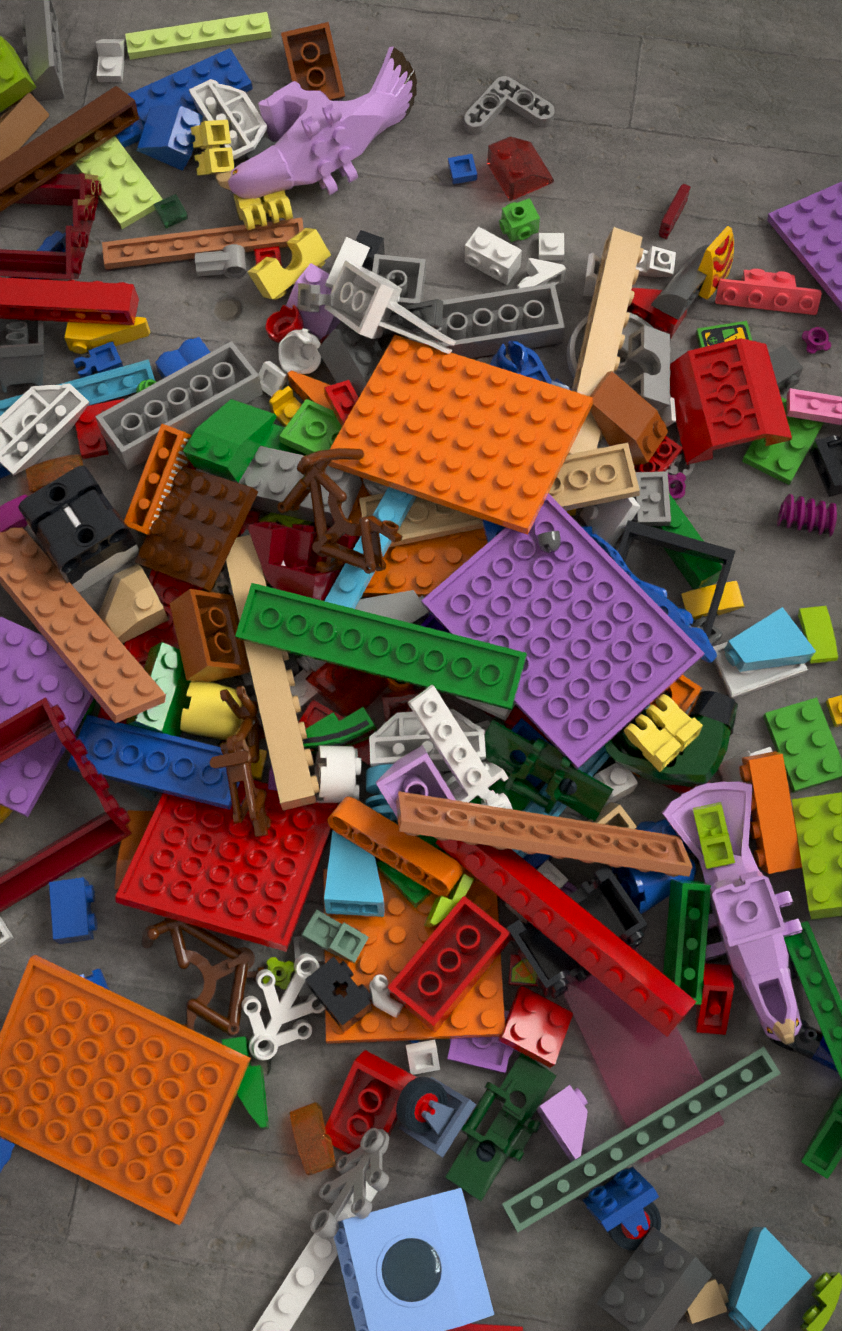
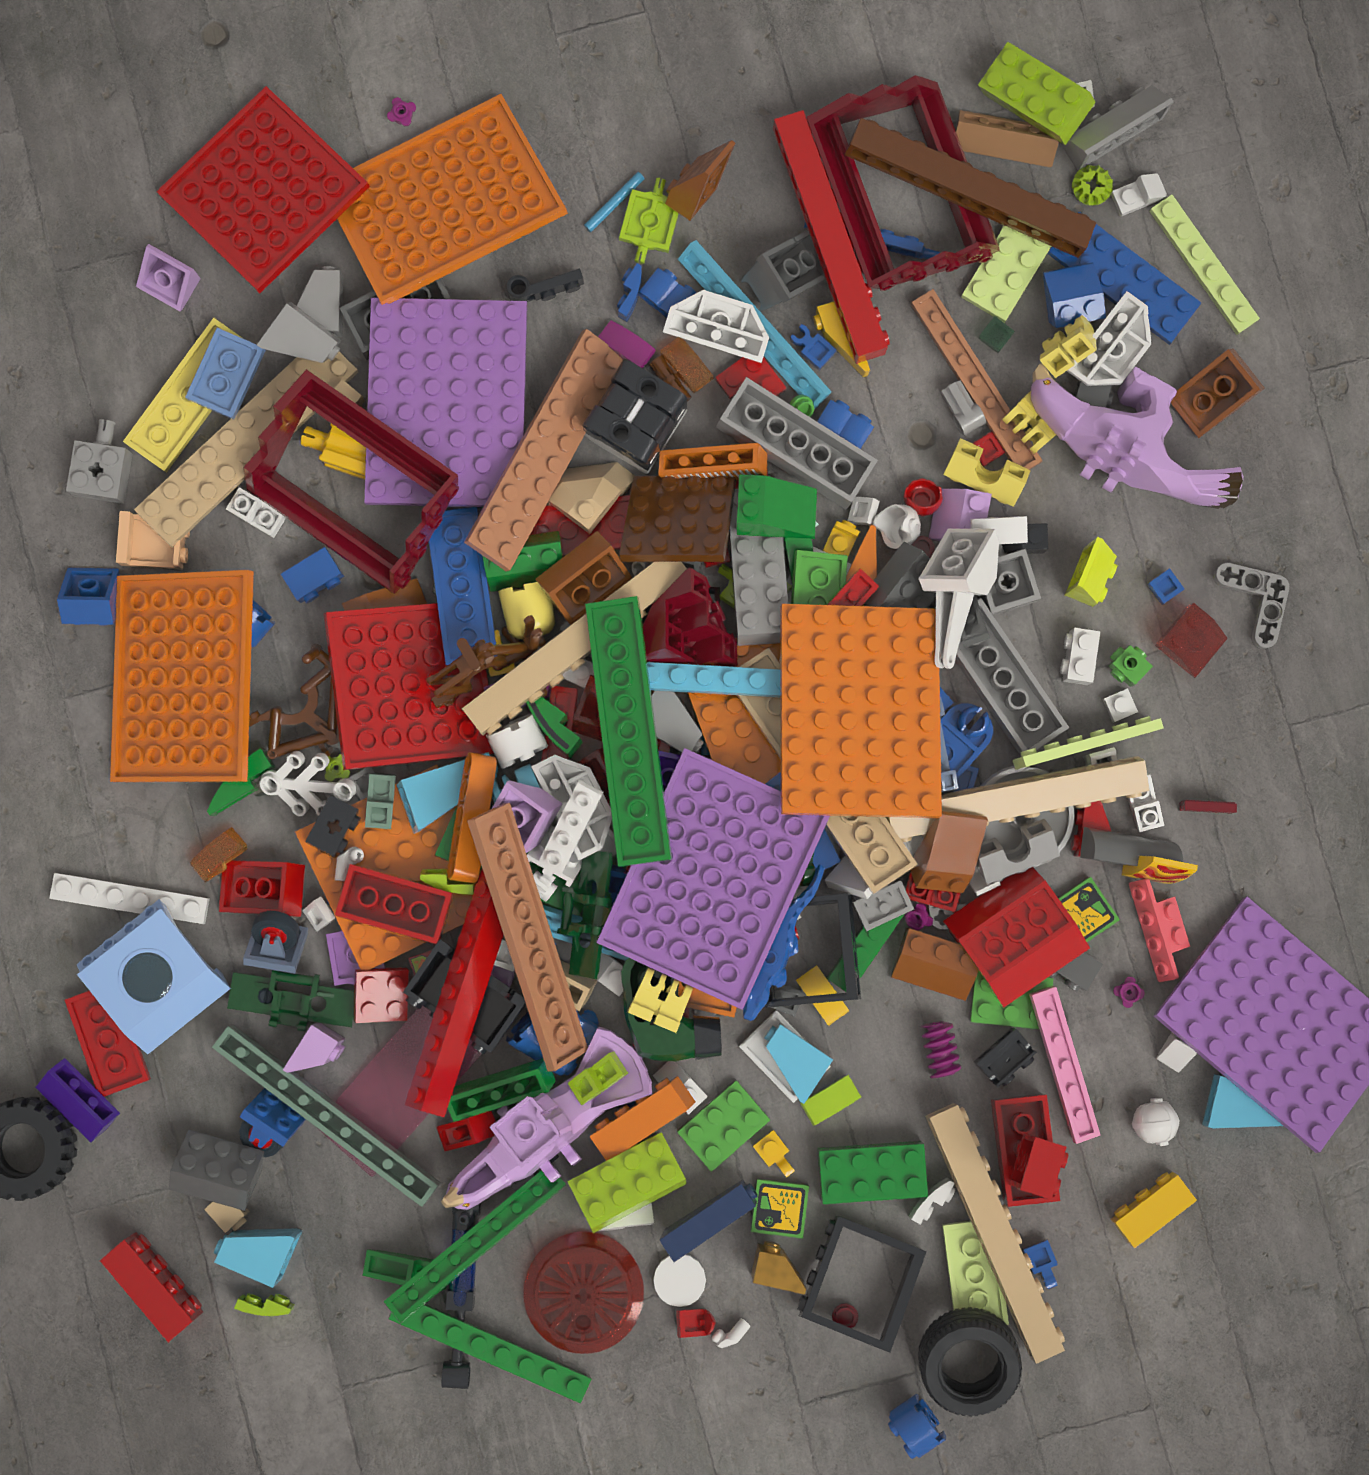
camera: 60 degrees right, 15 degrees up
reddish brown piece [277,448,403,574] -> none
light grey plate [297,283,334,312] -> none
light grey plant [310,1128,389,1239] -> none
white slope [517,258,566,288] -> none
dark grey hinge [537,531,561,553] -> none
none -> dark orange slope [891,928,978,1001]
none -> yellowish green plate [1013,716,1164,770]
none -> neon yellow slope [1065,537,1118,607]
none -> lime gear [1072,164,1113,206]

